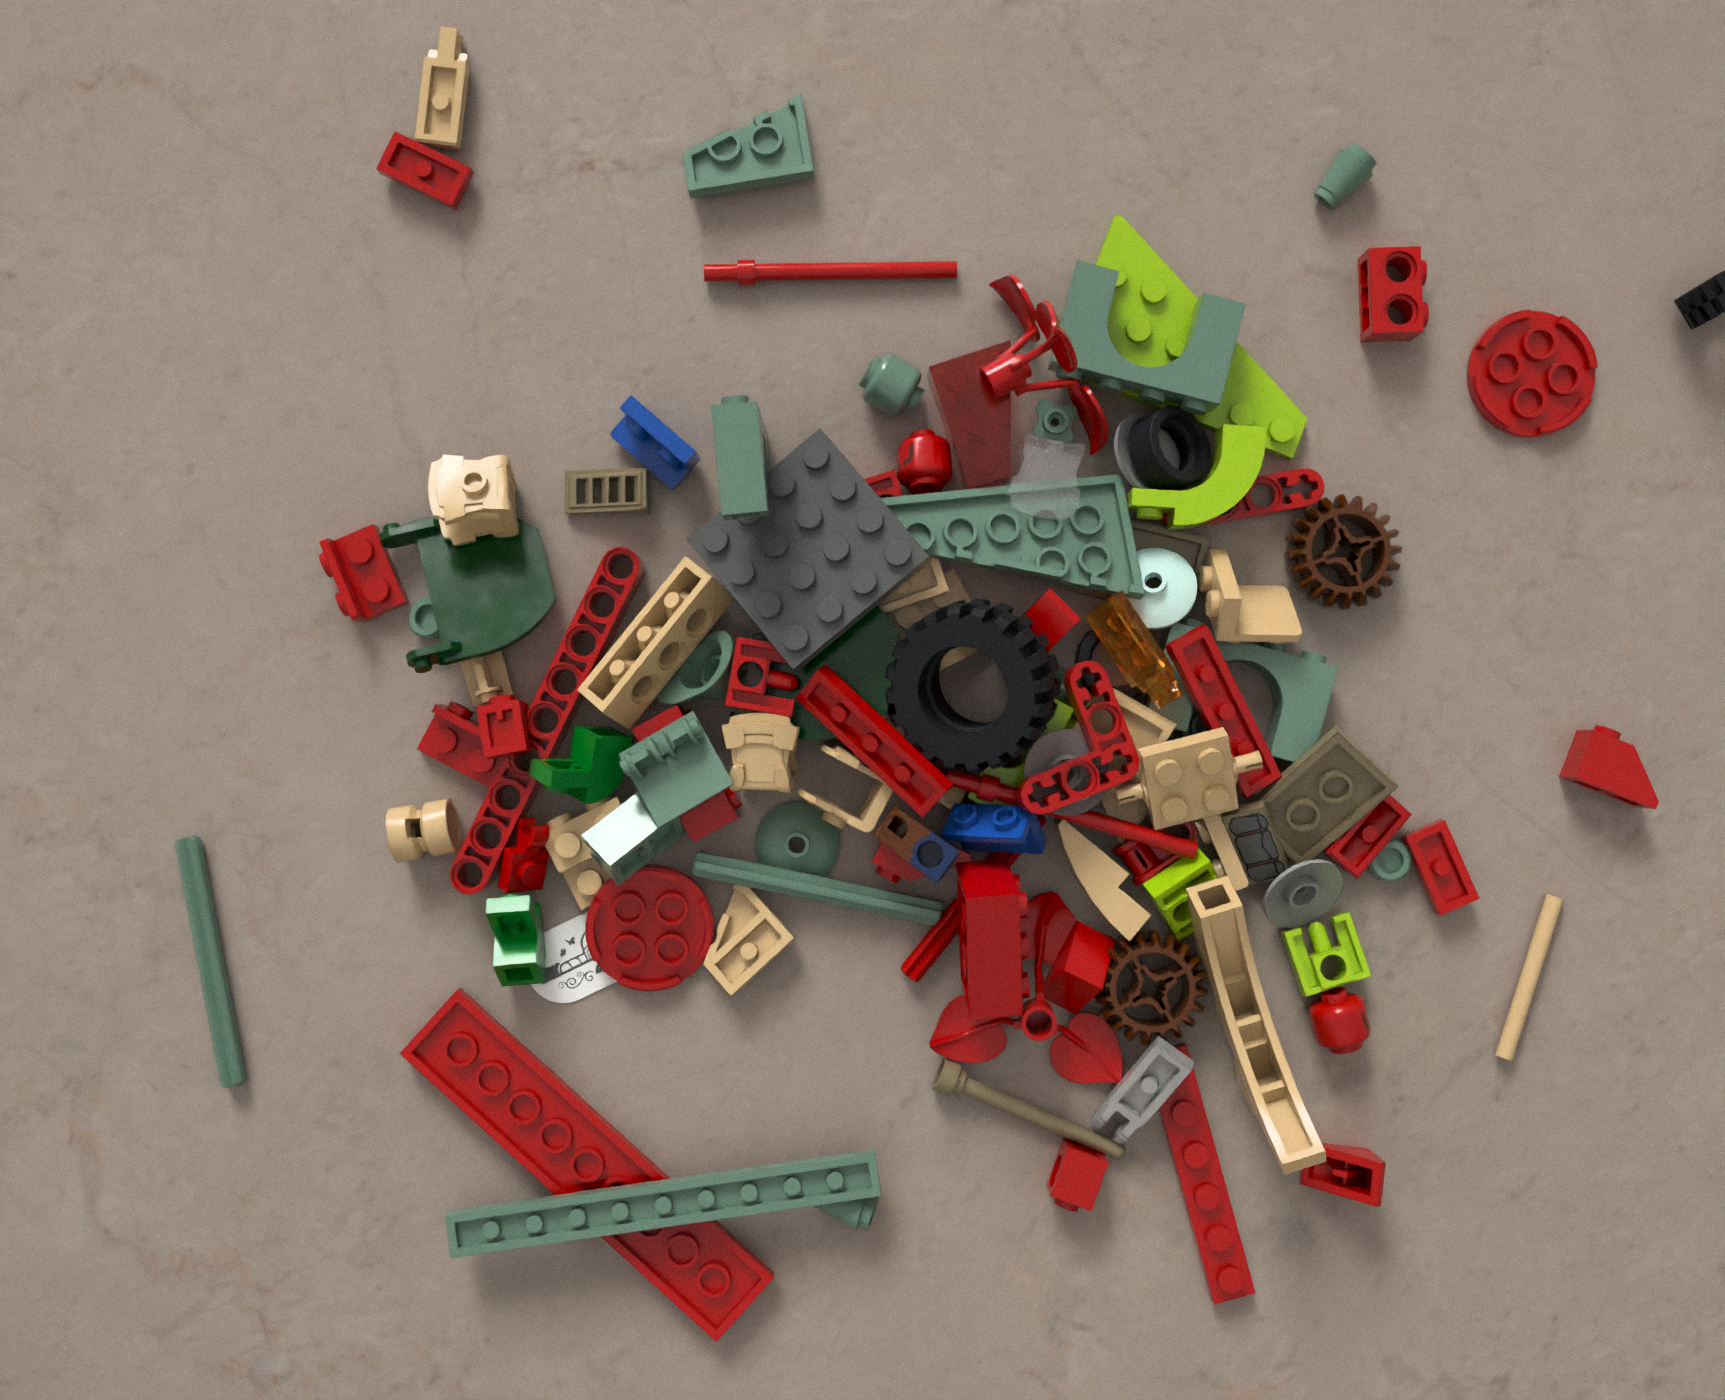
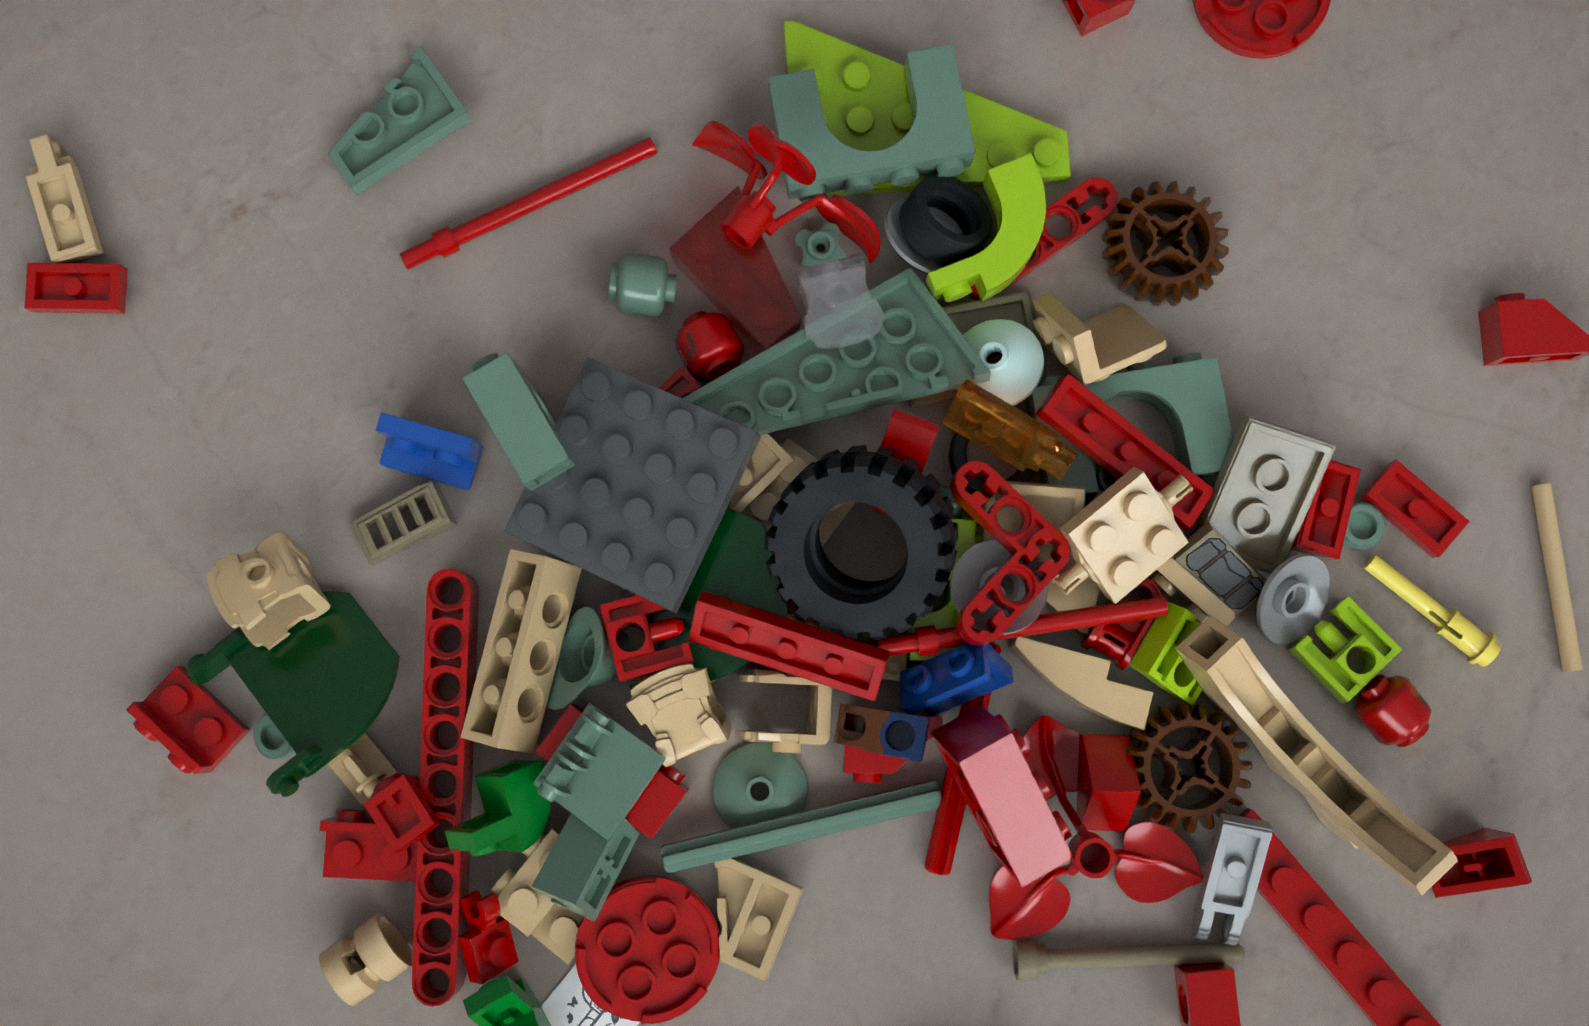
camera: 30 degrees left, 5 degrees down
none -> light yellow pin [1363,554,1502,667]

